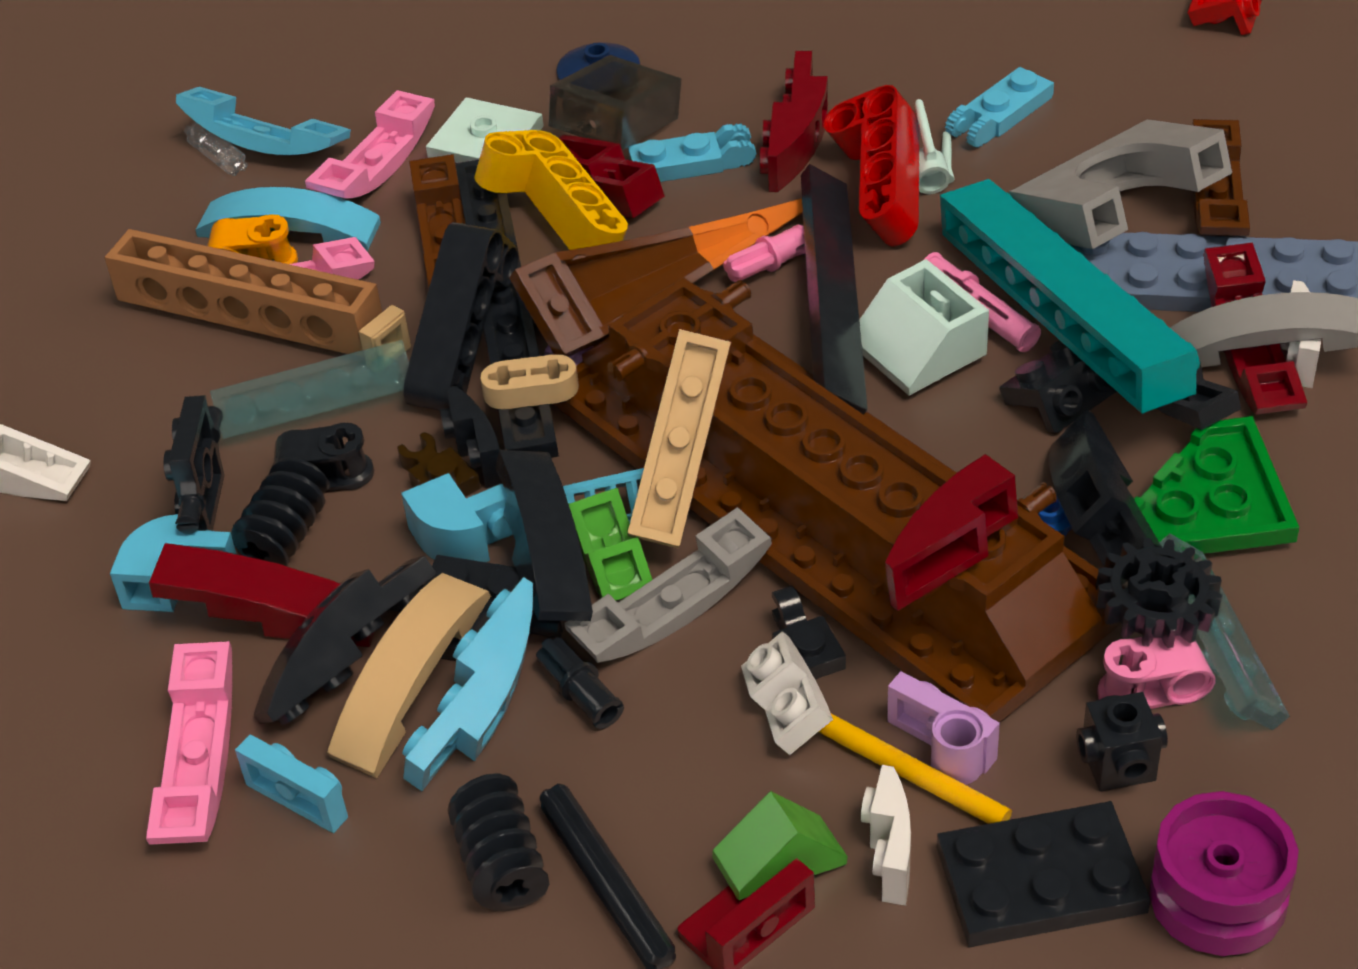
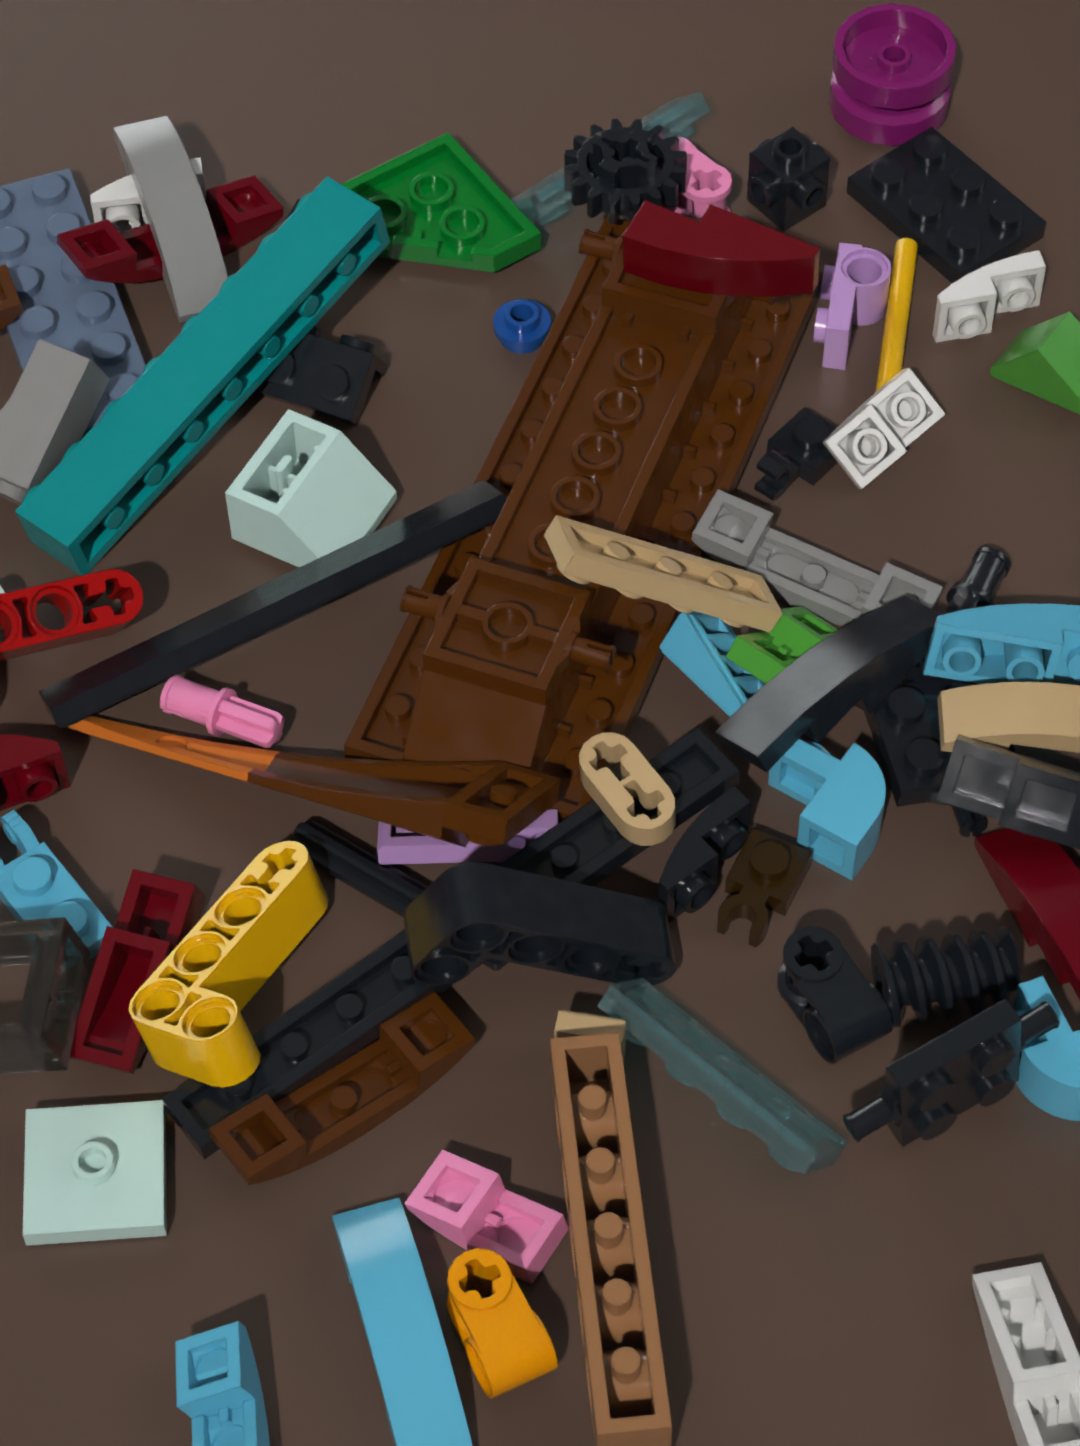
camera: 120 degrees left, 10 degrees up
bright pink slope [305,90,435,198] -> none
bright pink pin [924,252,1041,352] -> none
black slope [1049,410,1162,584] -> none

